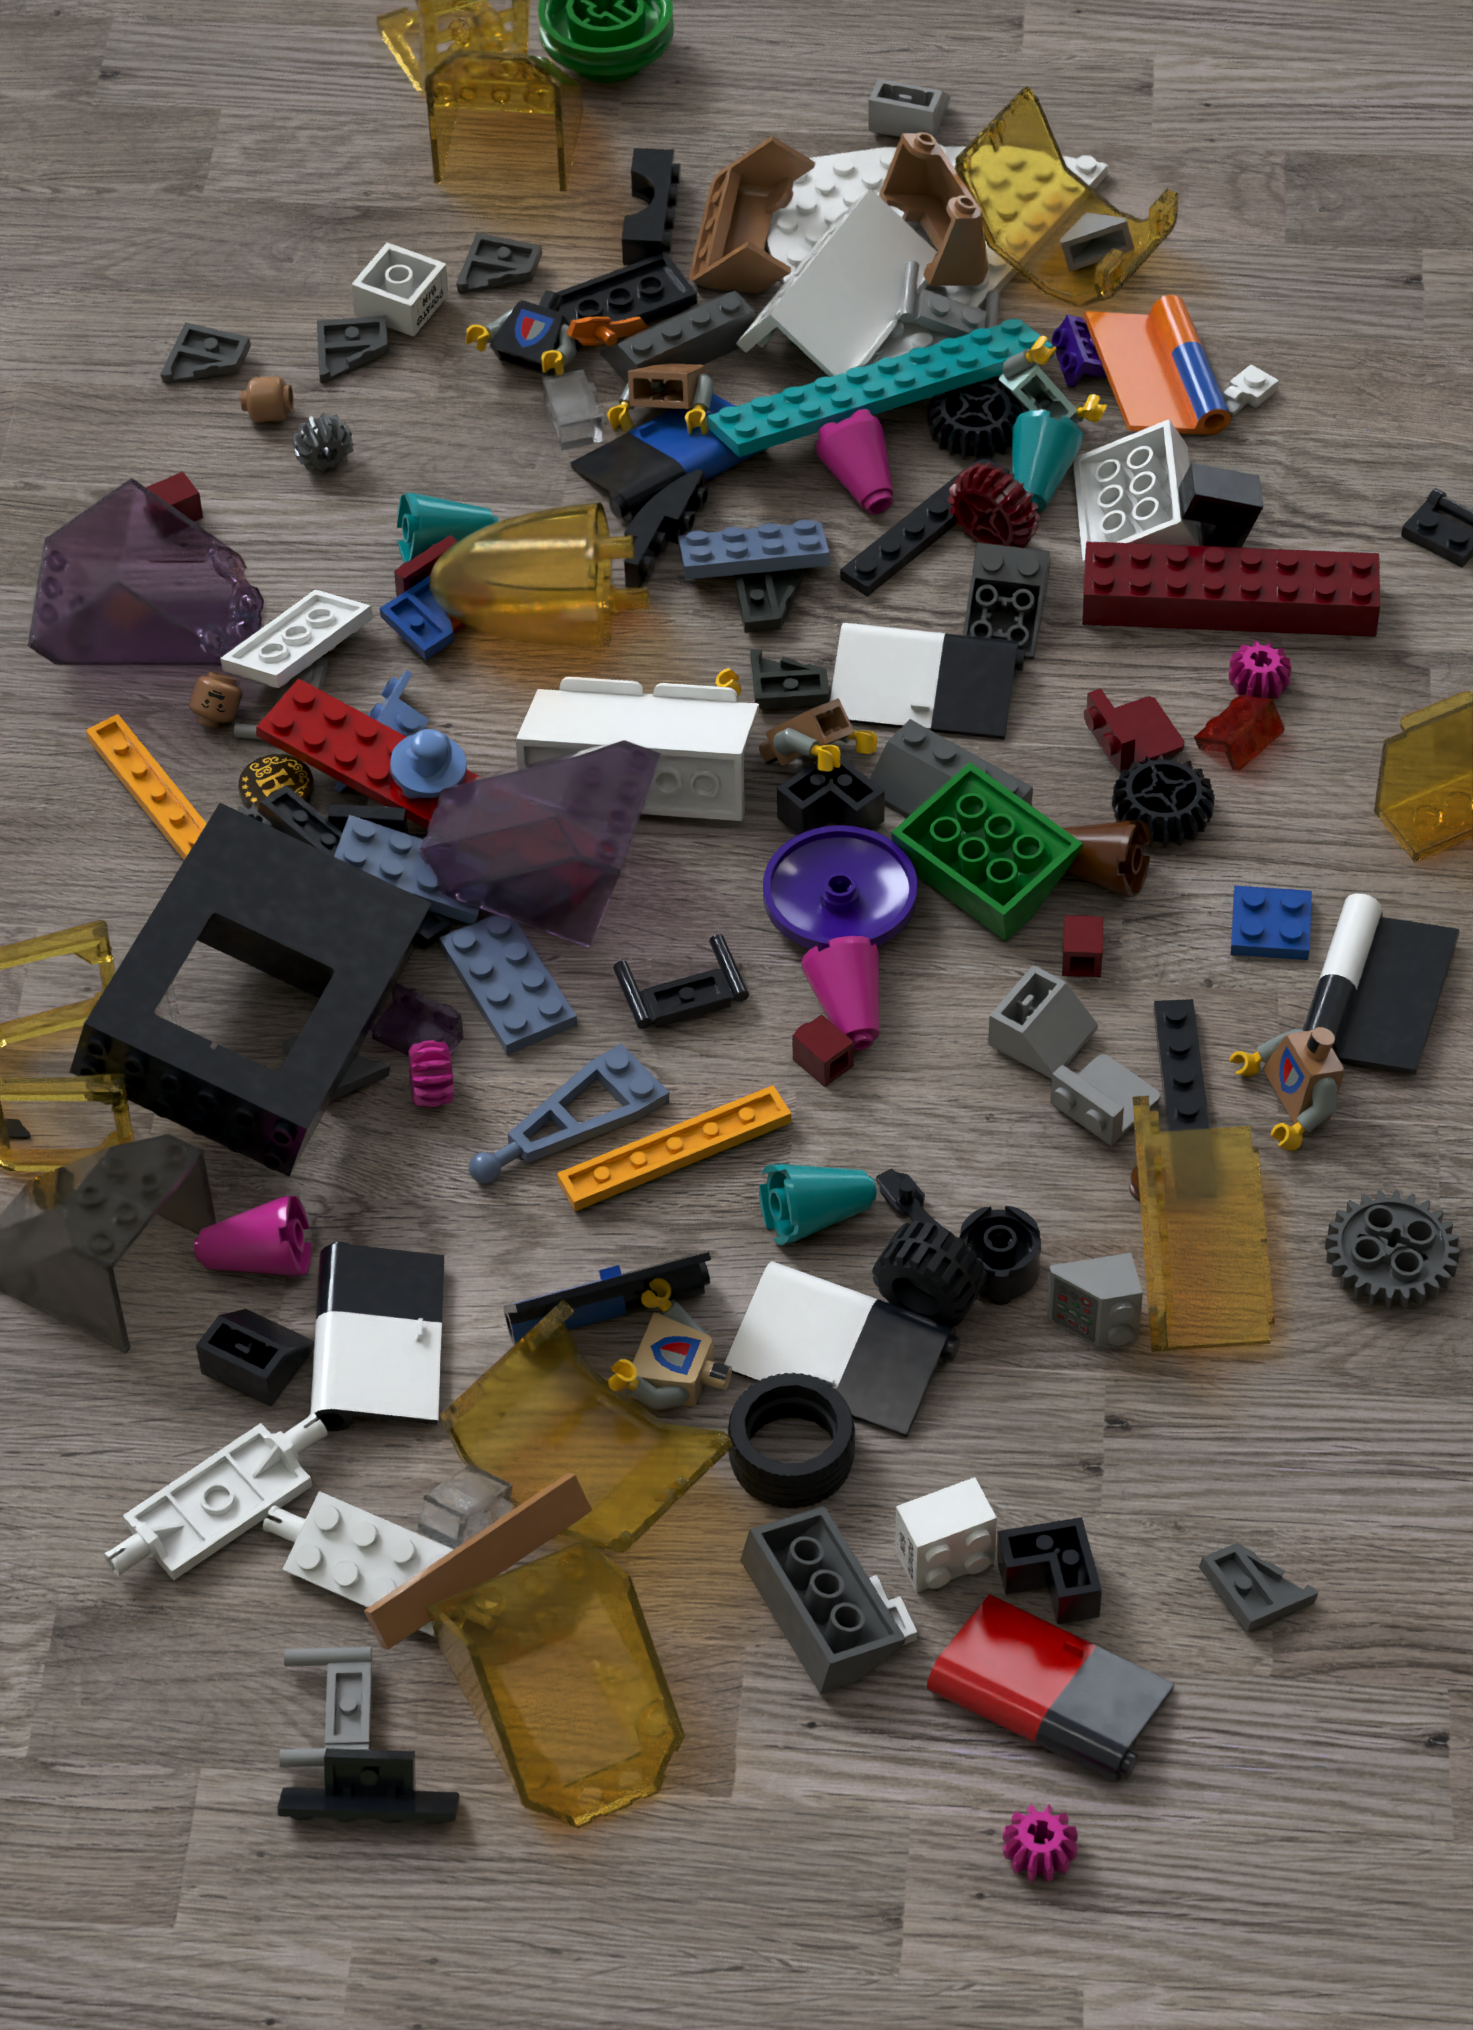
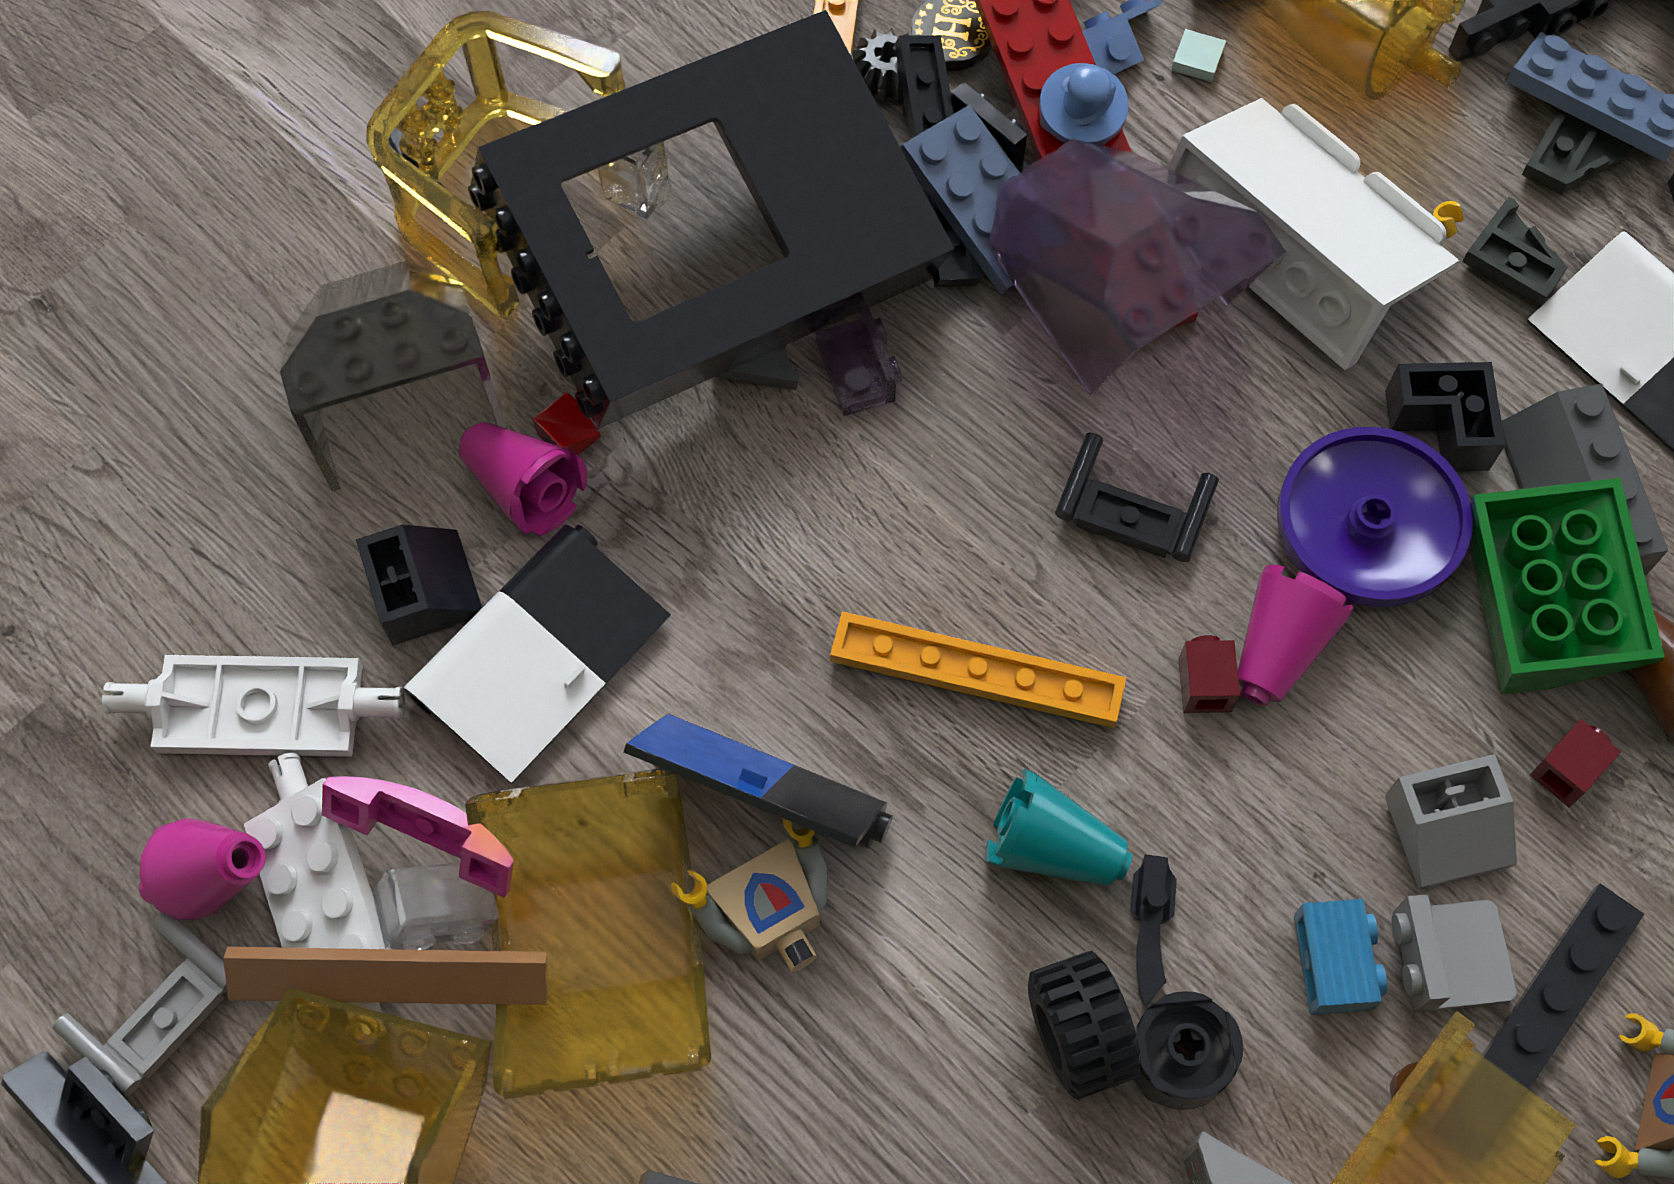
camera: 40 degrees right, 15 degrees up
dark pink gear [408,1040,454,1108] -> none
sand blue plate [439,909,577,1055] -> none
sand blue plate [469,1043,669,1184] -> none
door [724,1261,960,1437] -> none
black tyre [728,1373,855,1508] -> none
torso [759,698,877,772] -> none
none -> dark pink cone [139,818,266,921]
none -> dark pink slope [322,776,514,898]
none -> red slope [532,392,601,455]
none -> light aqua tile [1171,29,1226,82]
none -> dark azure brick [1294,898,1387,1015]

